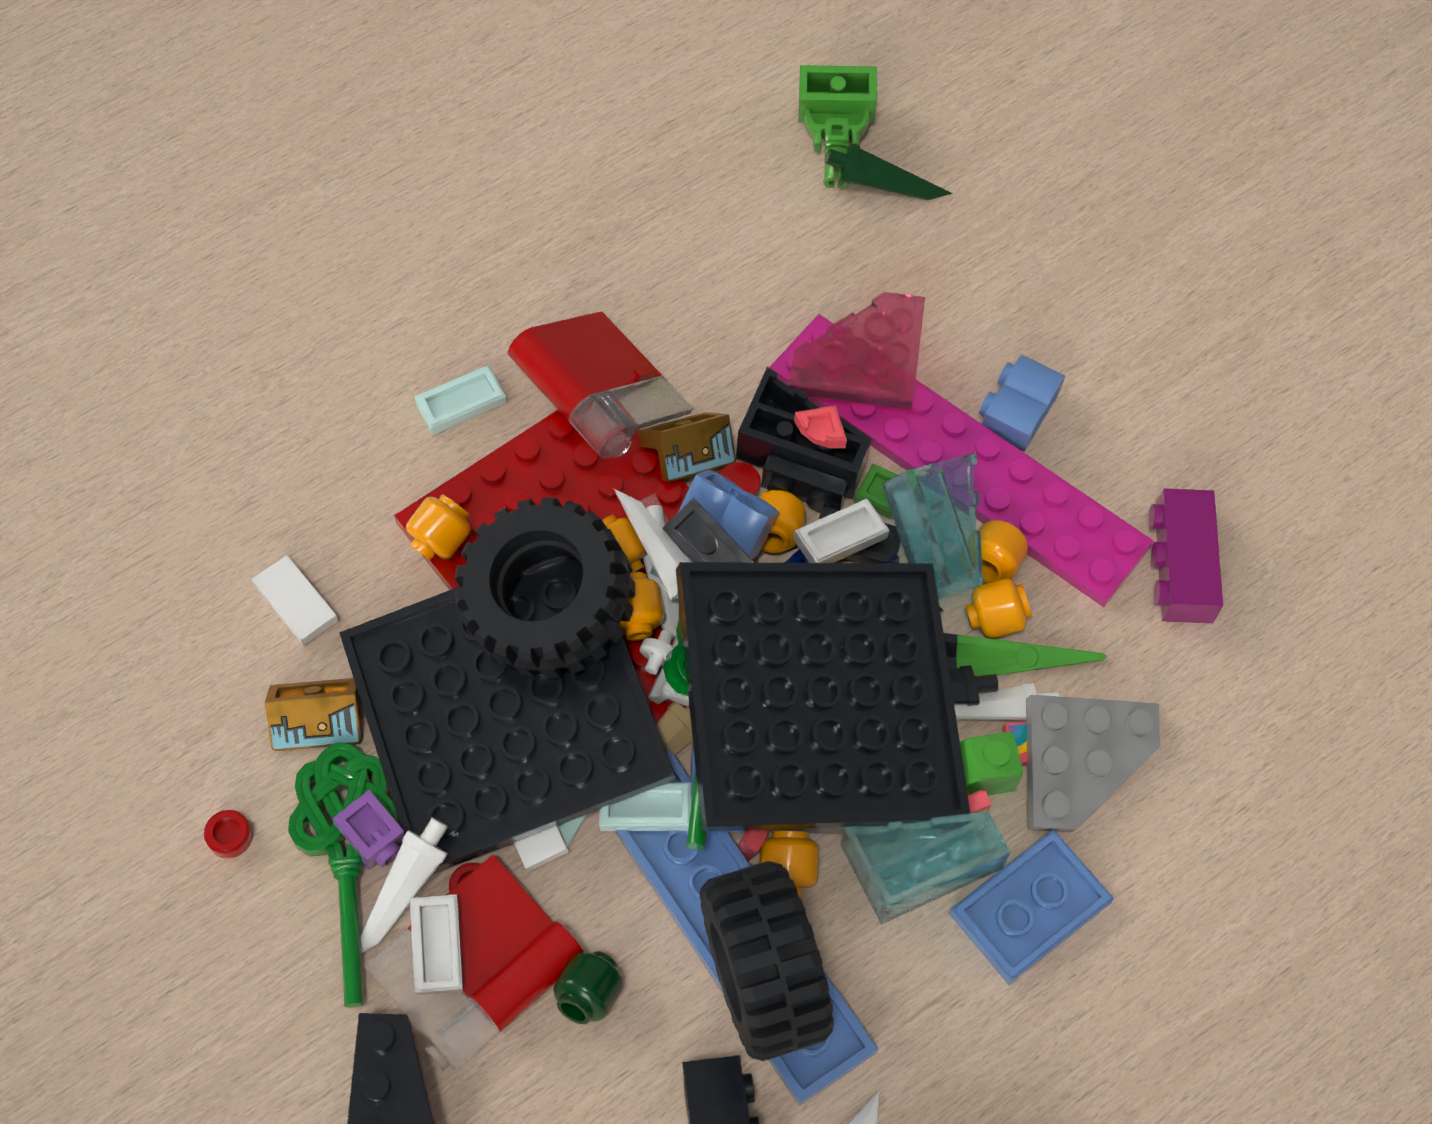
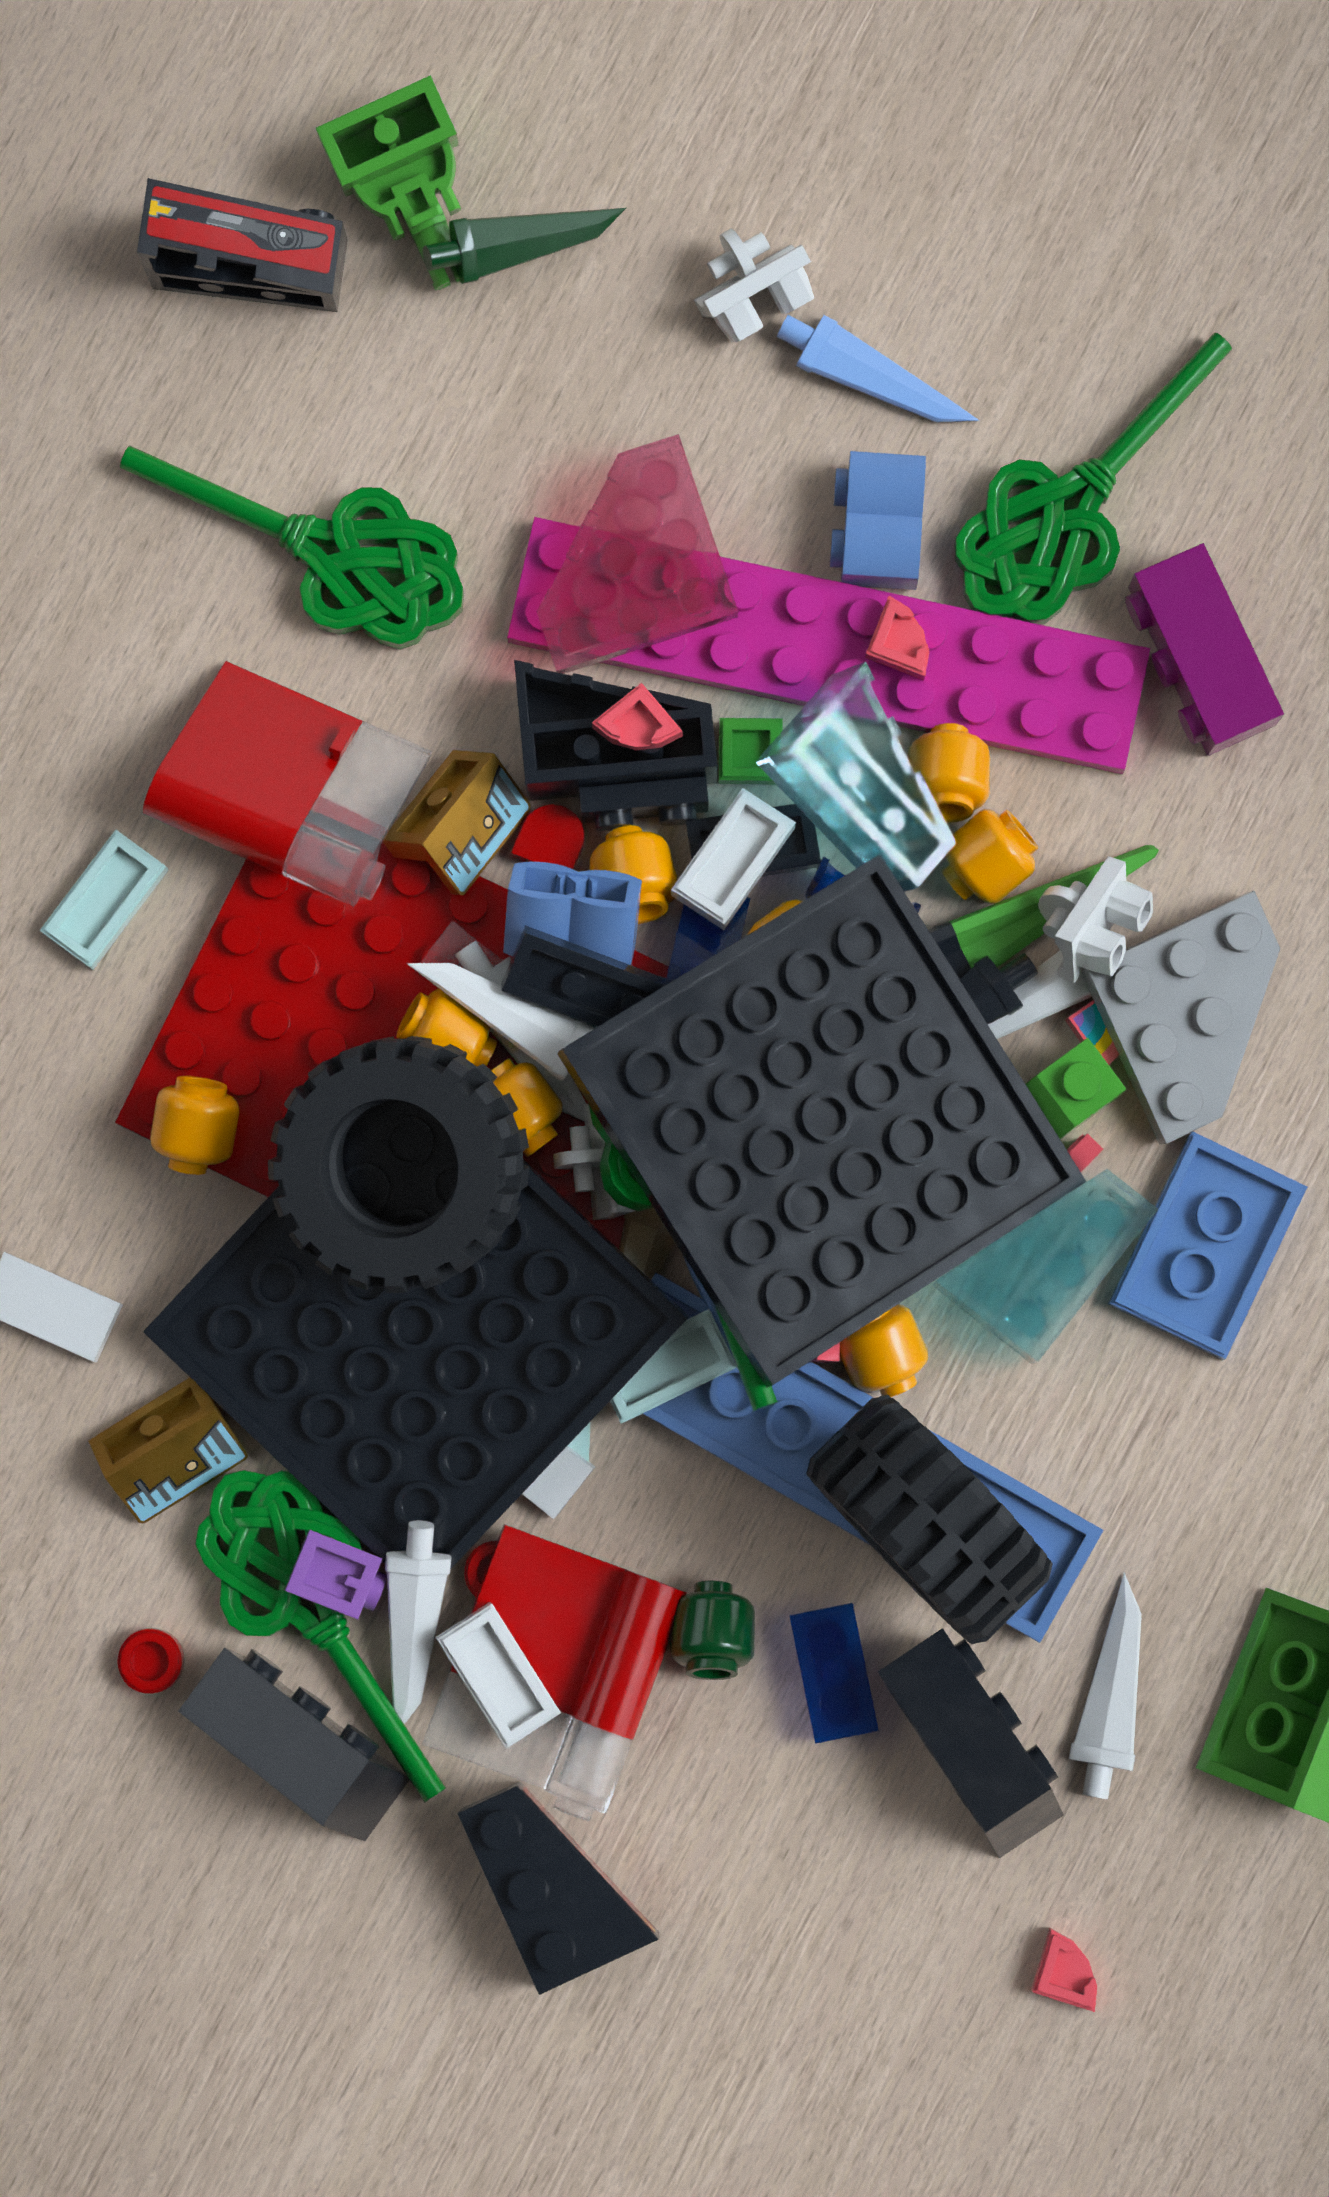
camera: 20 degrees left, 20 degrees up
none -> green piece [120,445,464,650]
none -> wedge [137,178,348,312]
none -> black wedge [178,1647,409,1841]
none -> white hips [694,228,814,343]
none -> light blue bar [777,315,980,422]
none -> clear blue plate [789,1602,879,1744]
none -> coral tile [865,596,929,680]
none -> green piece [954,333,1232,625]
none -> white hips [1038,856,1153,983]

